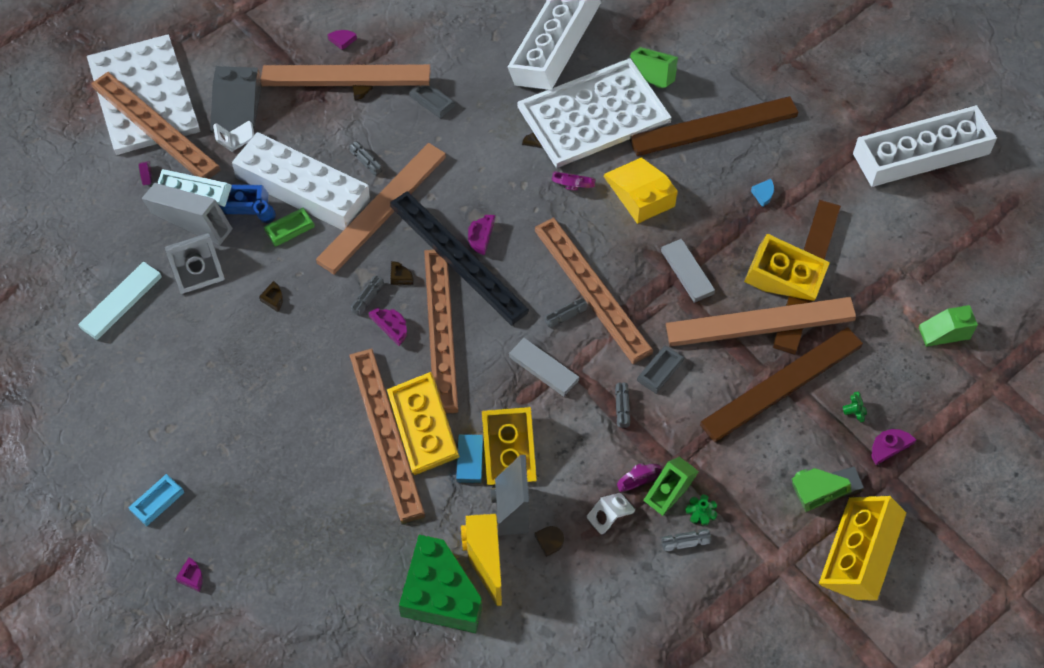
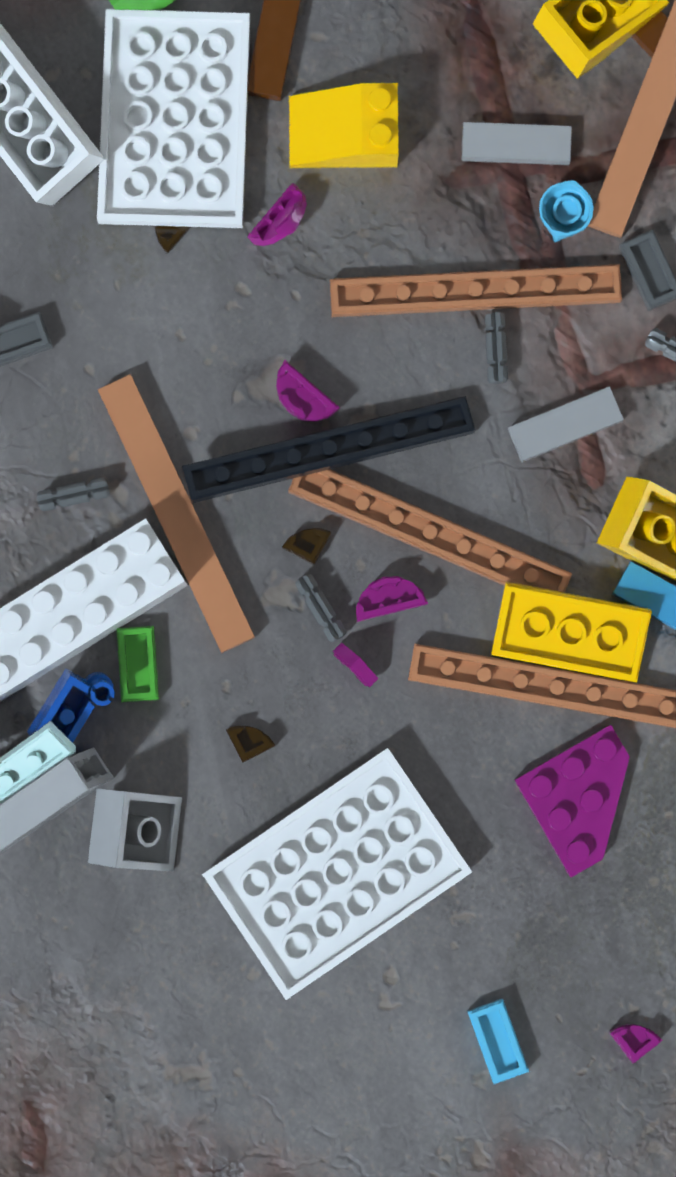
camera: 60 degrees left, 25 degrees up
light aqua tile [78,262,162,340] -> none
none -> white plate [202,748,472,1000]
none -> magenta tile [332,642,379,688]
none -> magenta plate [514,725,630,877]
none -> medium azure hat [539,180,594,242]

